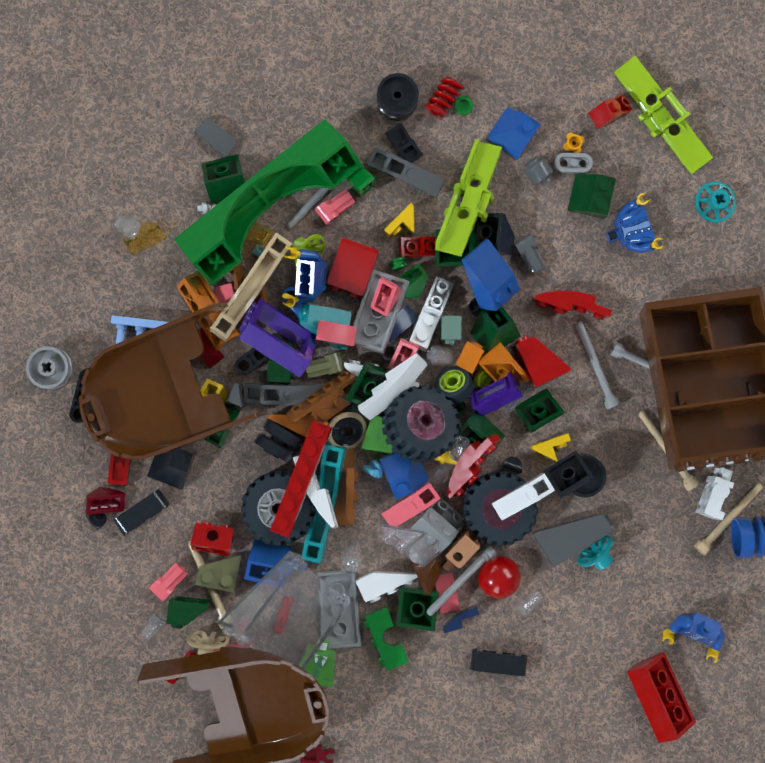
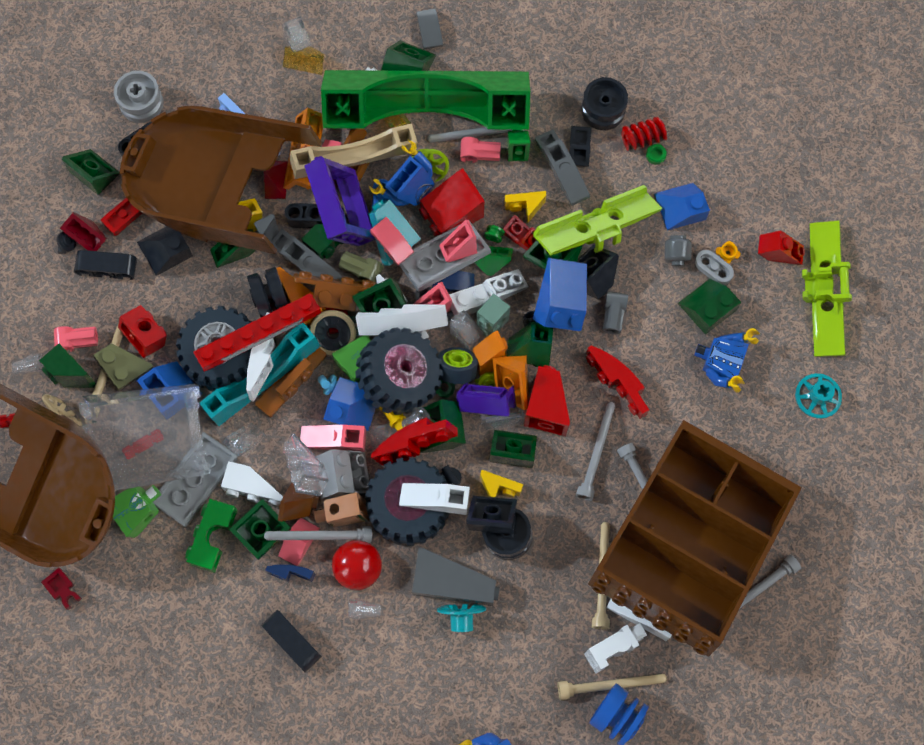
camera: 40 degrees right, 15 degrees down
none -> dark green slope [62,149,120,195]

